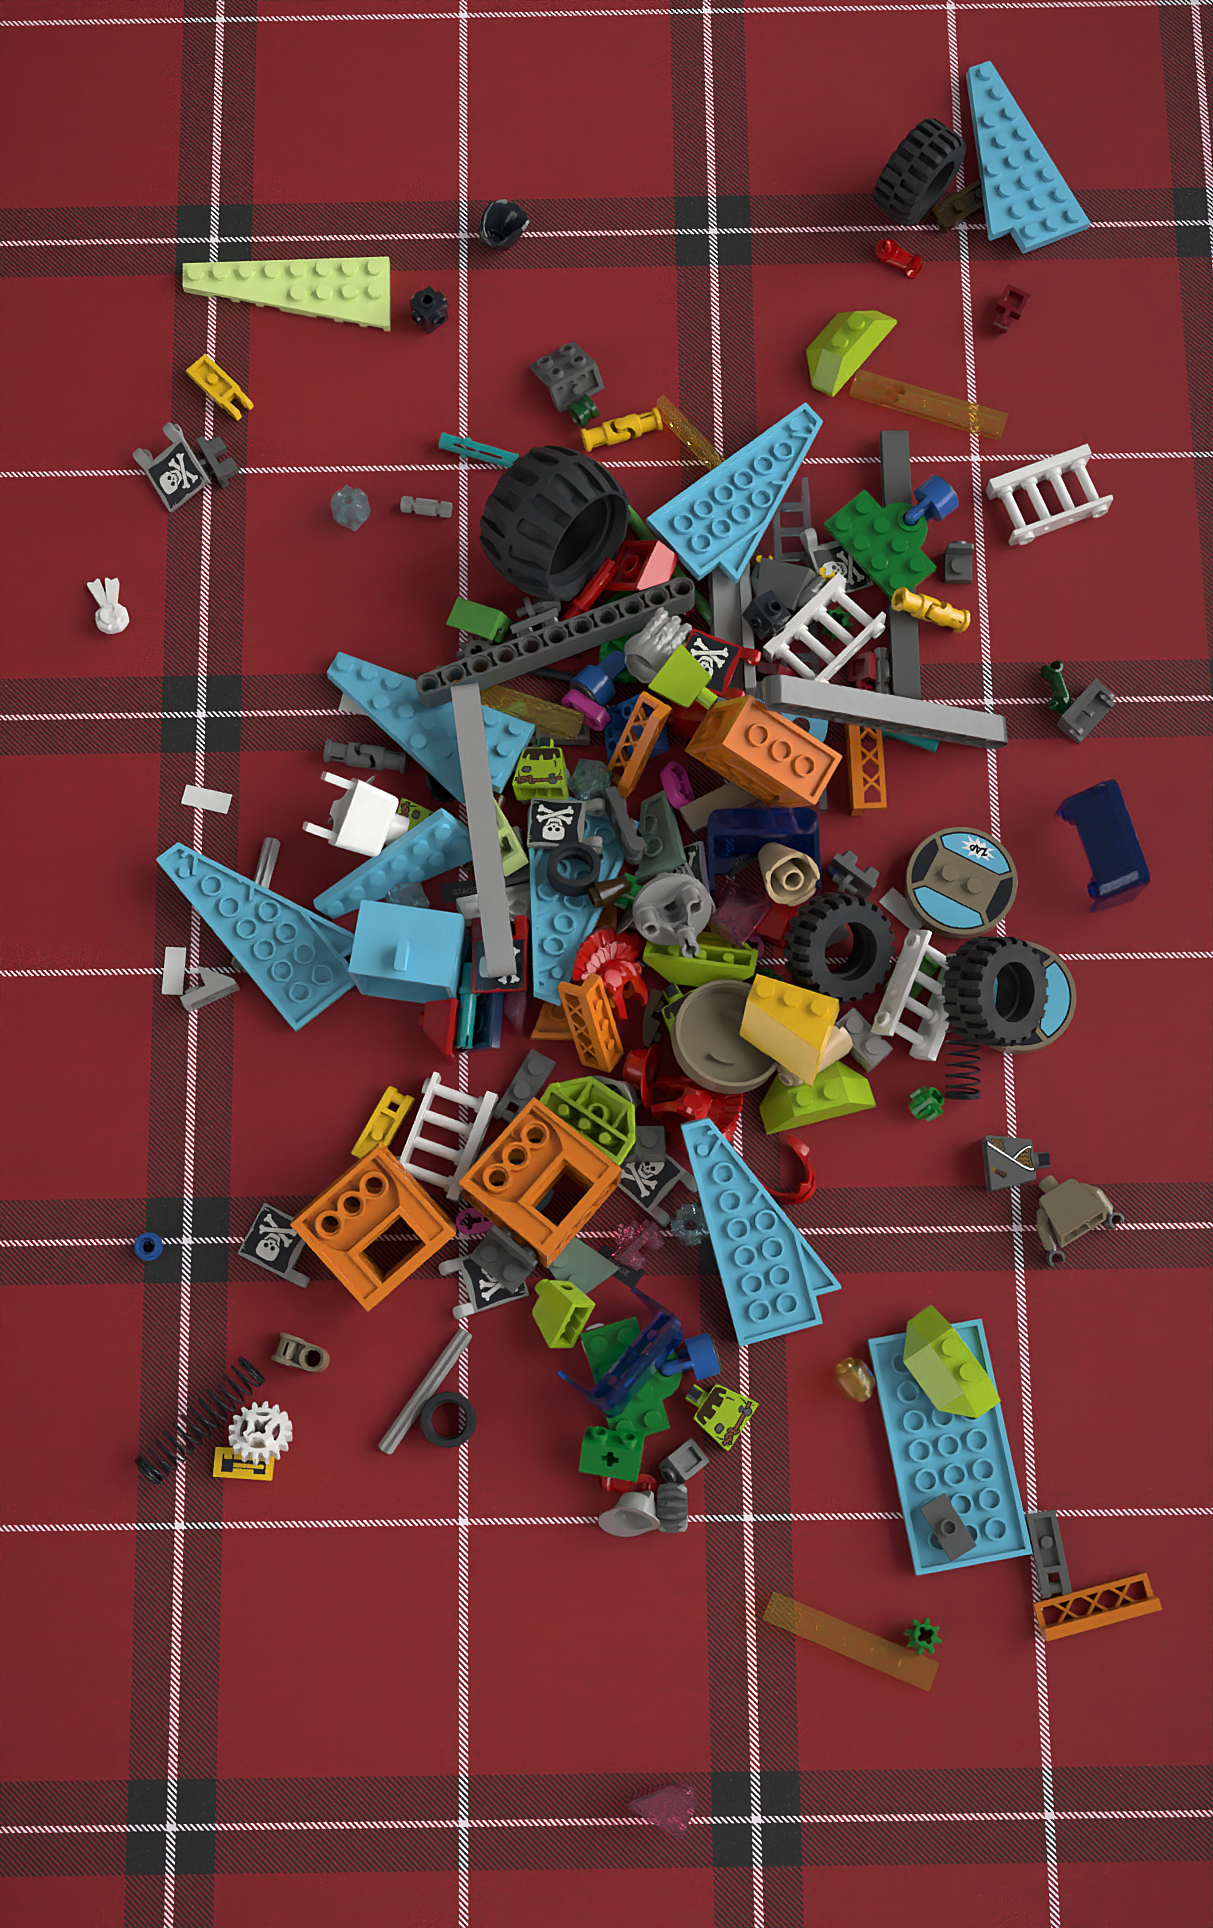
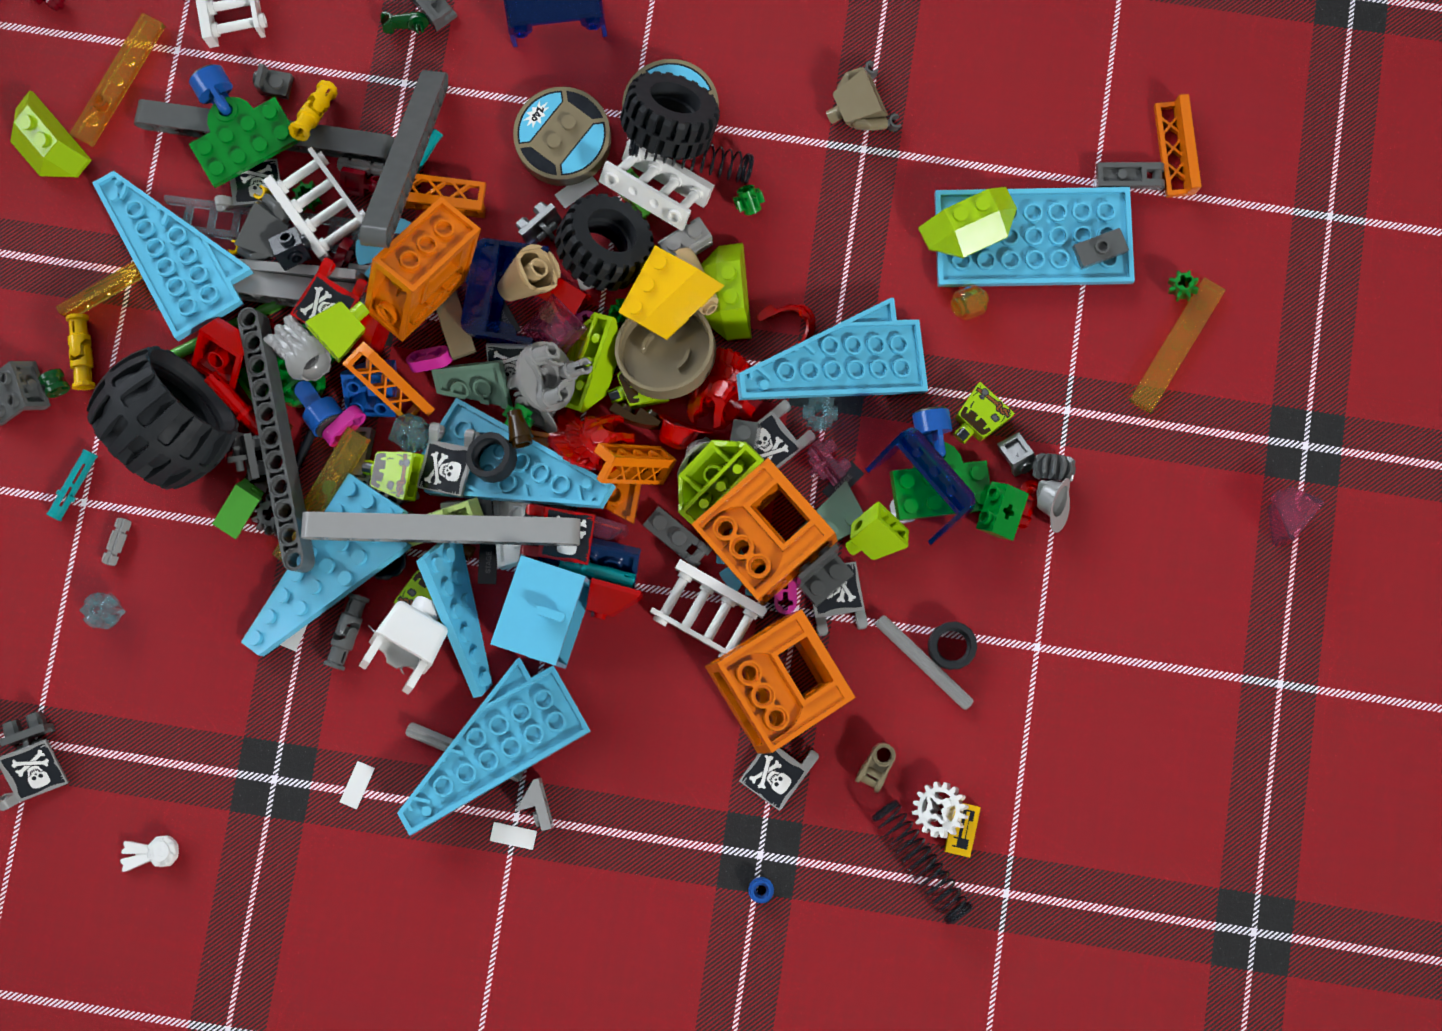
camera: 80 degrees left, 5 degrees up
yellow plate [351,1085,415,1159] -> none
clear light blue brick [385,881,429,909] -> none
dark grey plate [603,786,645,865] -> none
dark grey torso [981,1135,1050,1193] -> none

